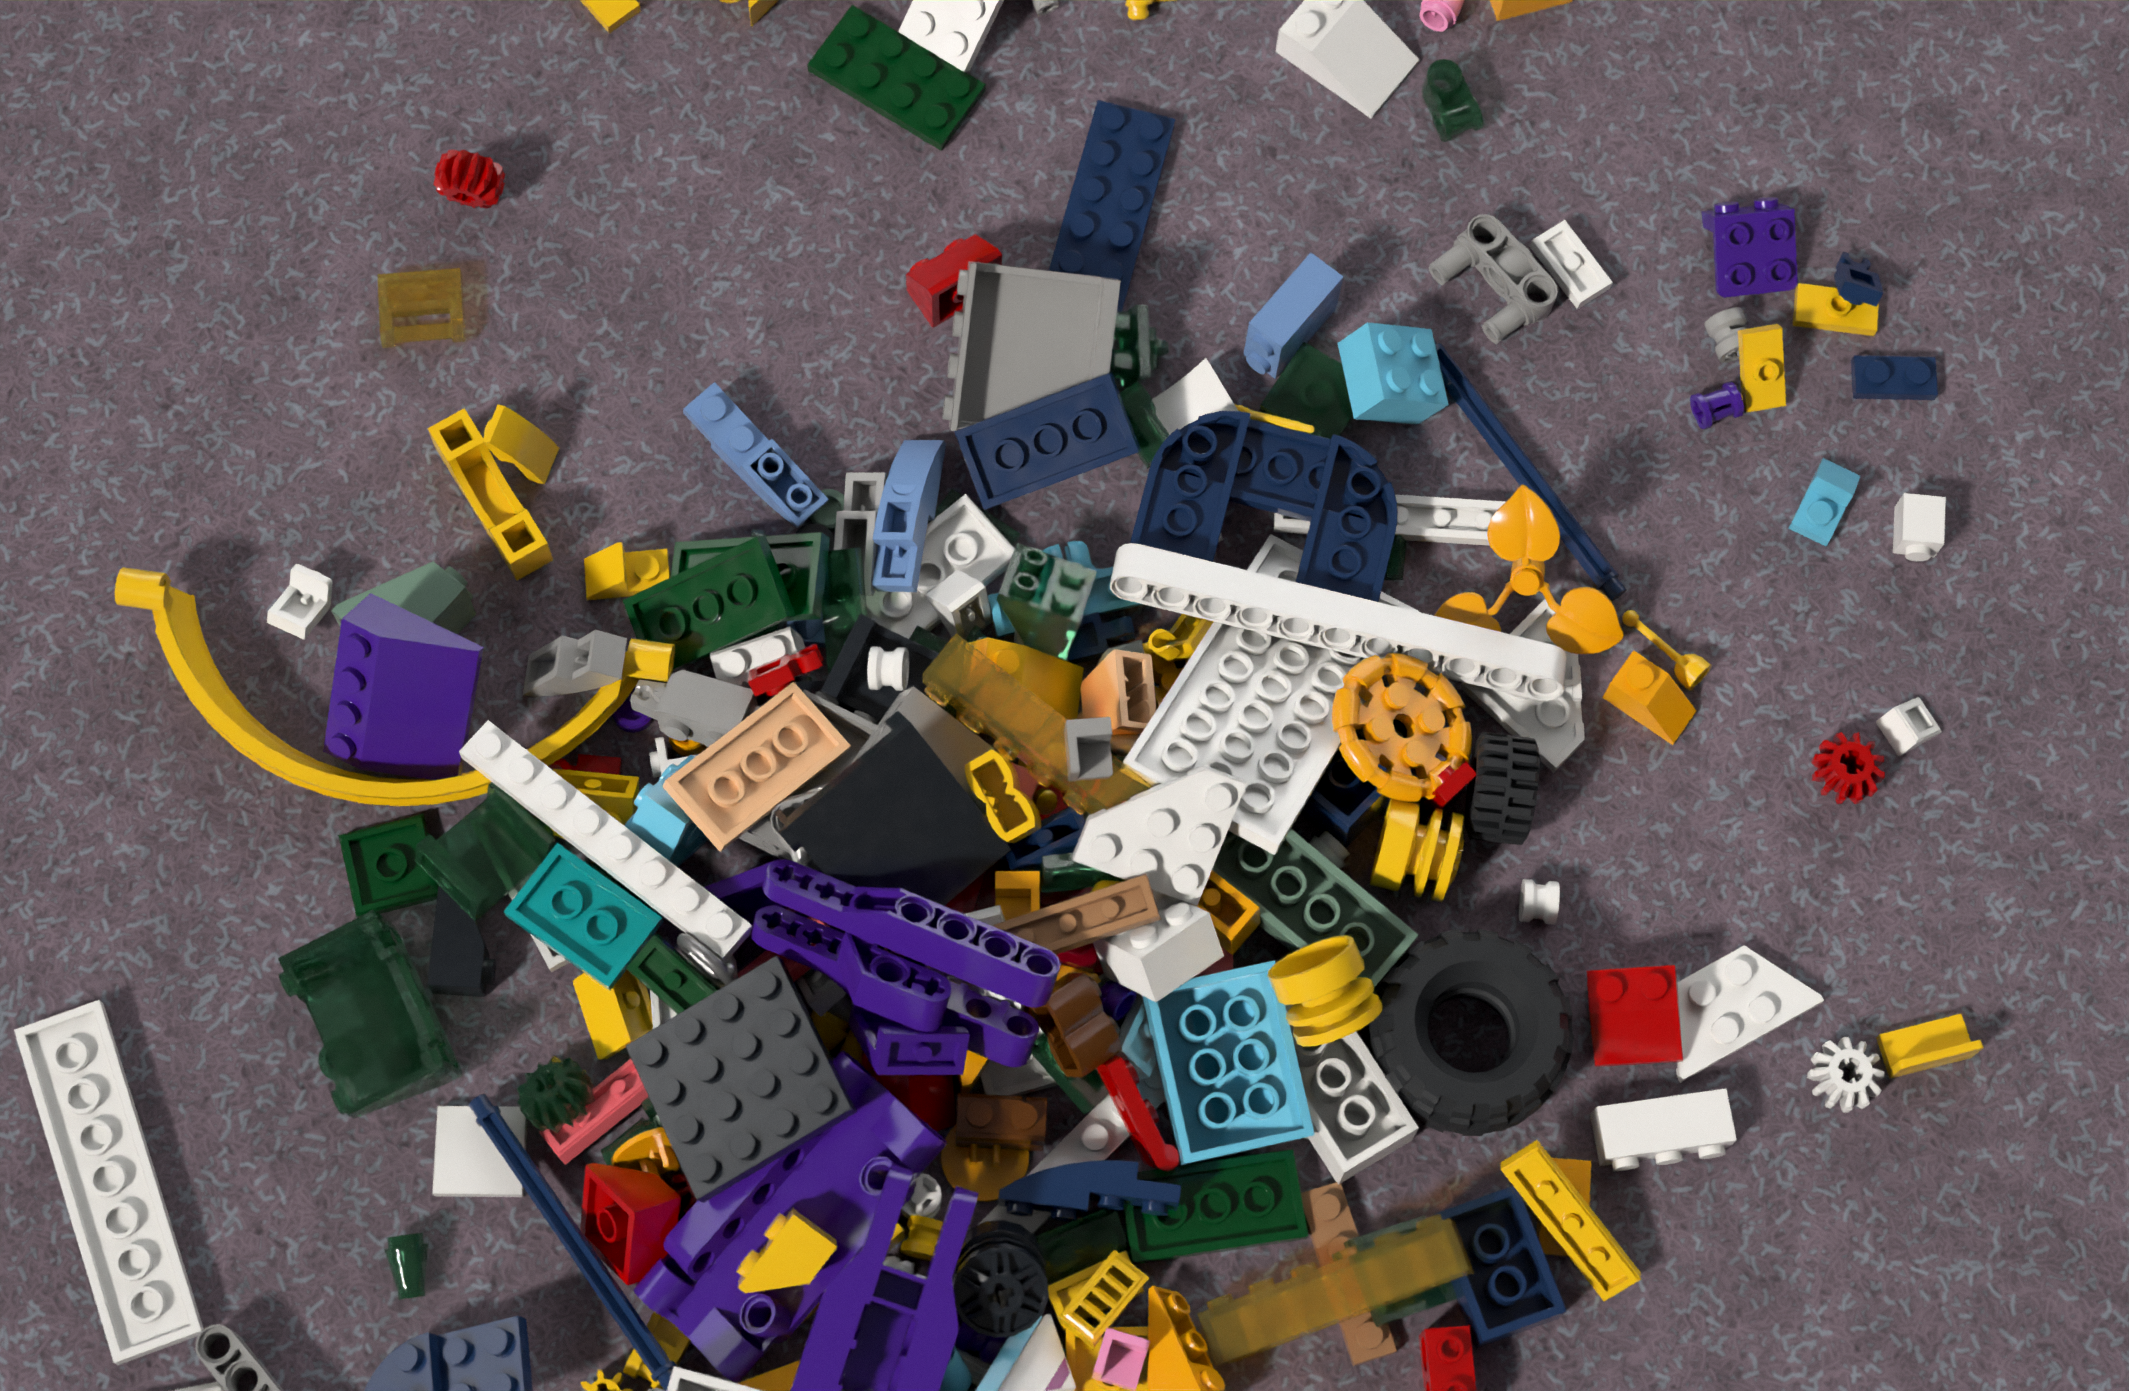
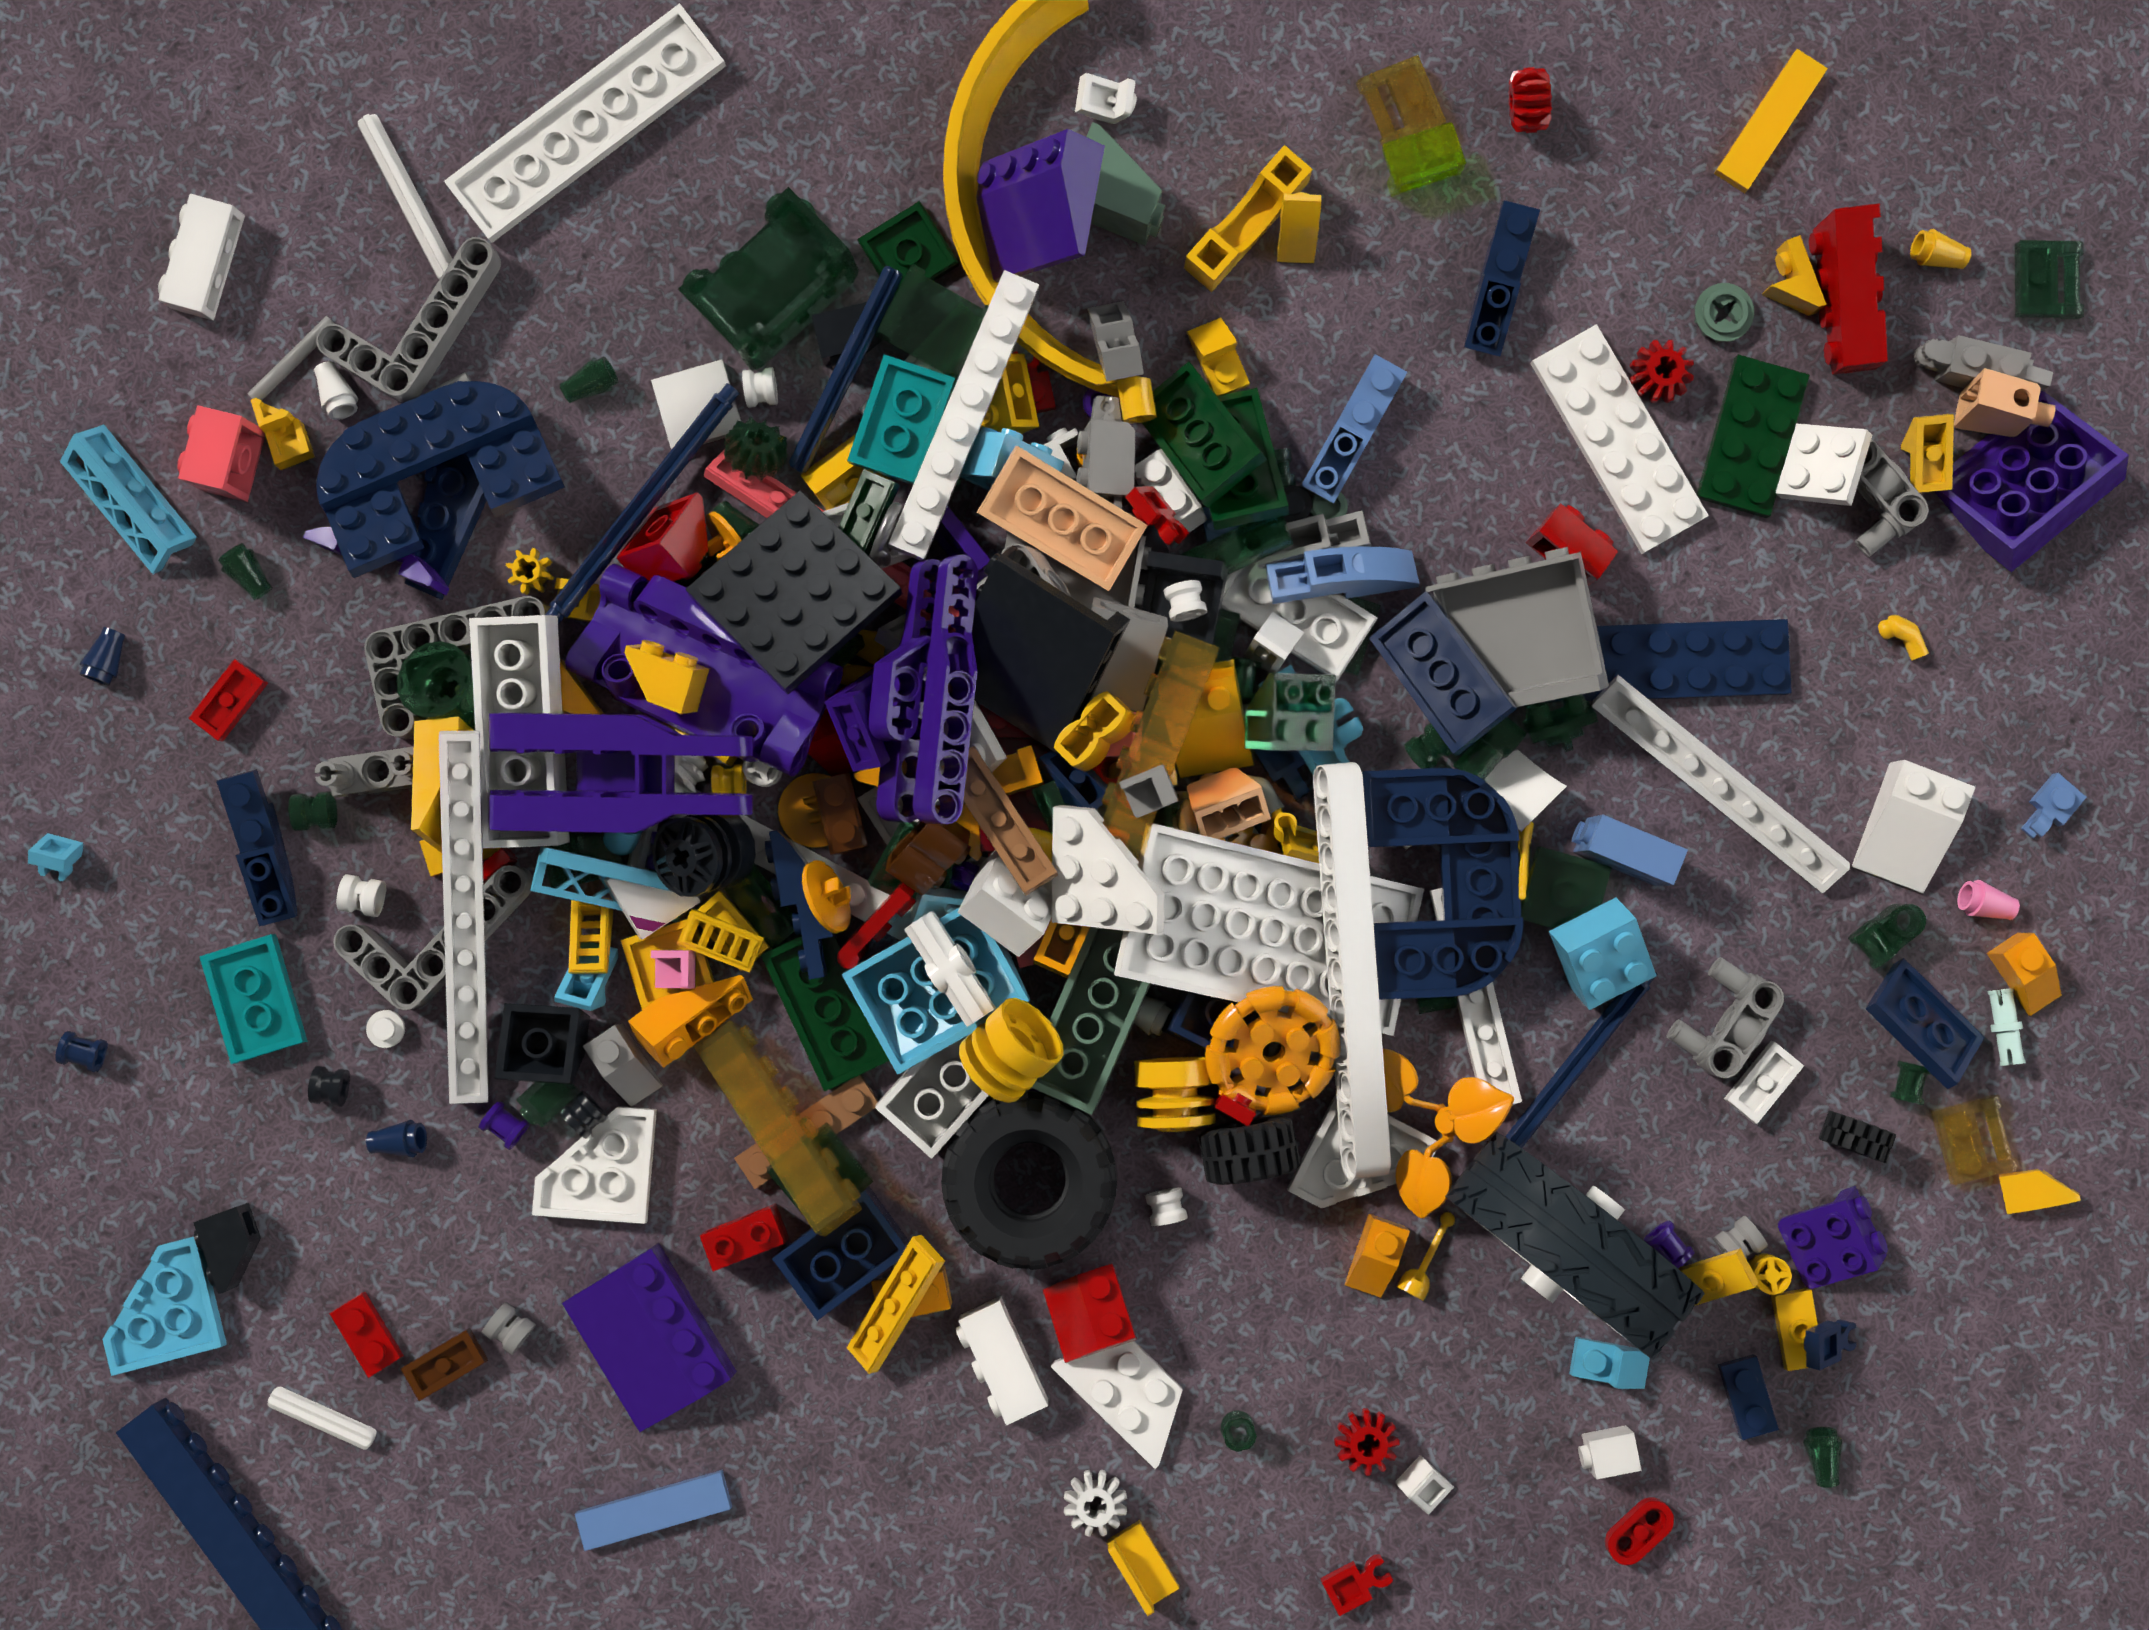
camera: 80 degrees right, 15 degrees up
none -> white wheel [742,367,778,408]
none -> dark blue axle [789,266,903,473]
none -> light orange piece [802,860,851,933]
none -> white piece [904,910,996,1027]
none -> clear green bush [1221,1410,1257,1452]
none -> red plate [1320,1554,1393,1616]
none -> clear neon green panel [1382,122,1466,197]
none -> clear green wheel [1404,723,1452,769]
none -> black wheel [1445,1132,1705,1360]
none -> dark blue slope [1464,200,1540,357]
none -> white plate [1530,324,1709,554]
none -> white plate [1591,675,1850,893]
none -> red plate [1605,1497,1674,1565]
none -> red gear [1630,340,1694,403]
none -> sand green gear [1694,283,1754,343]
none -> yellow wheel [1749,1253,1792,1295]
none -> clear green cone [1803,1426,1842,1488]
none -> black tyre [1819,1111,1896,1163]
none -> dark blue plate [1865,958,1985,1089]
none -> clear green bush [1889,1061,1931,1106]
none -> clear yellow plate [1931,1094,2020,1185]
none -> light aqua pin [1988,988,2026,1066]
none -> yellow slope [1999,1169,2081,1214]

